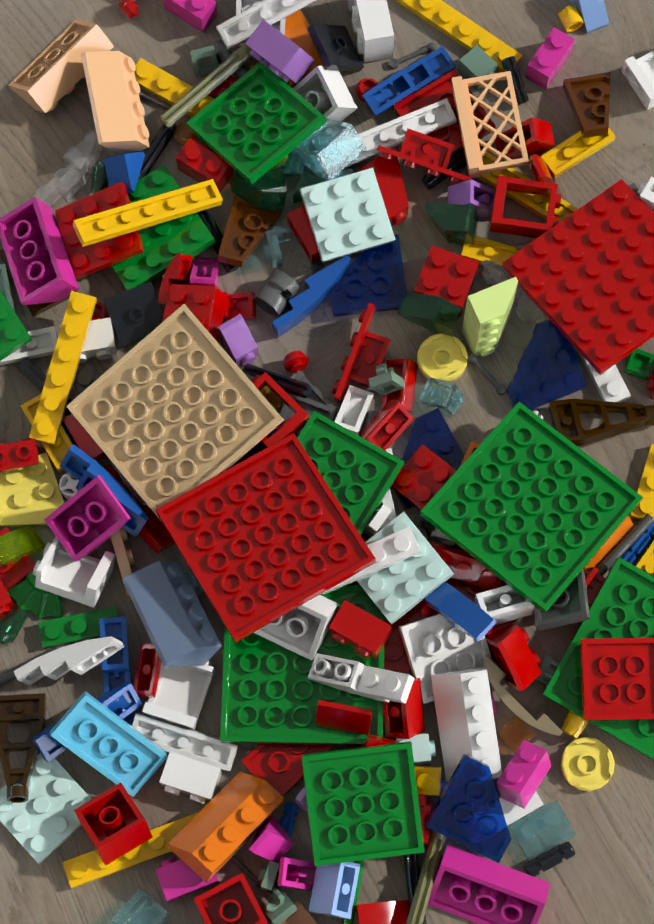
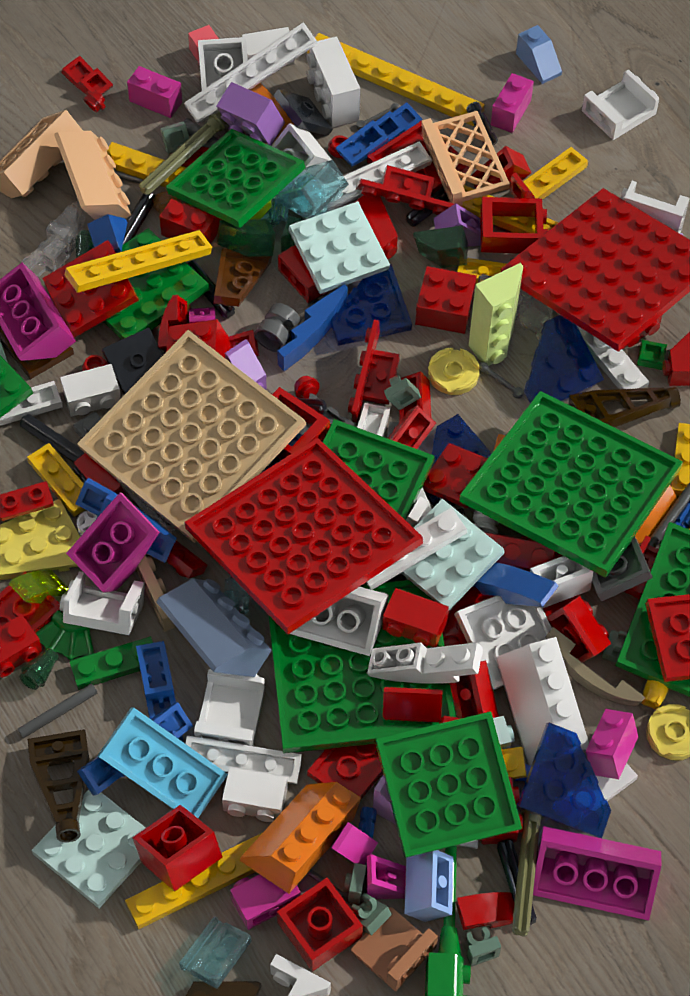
camera: 10 degrees left, 15 degrees down
white slope [14,636,125,686] -> none
yellow plate [29,291,97,446] -> none
red slope [133,643,162,699] -> none
clear light blue bracket [263,226,292,268] -> none
clear green slope [397,291,461,335] -> none
clear light blue bracket [419,377,464,416] -> none
sand green brick [458,45,498,90] -> none
clear orange plate [497,715,535,754] -> none
clear light blue plate [509,800,576,861] -> none
black axle [523,841,575,877] -> none
yellow hose [558,5,584,32] -> none
reddish brown wing [563,72,611,138] -> none

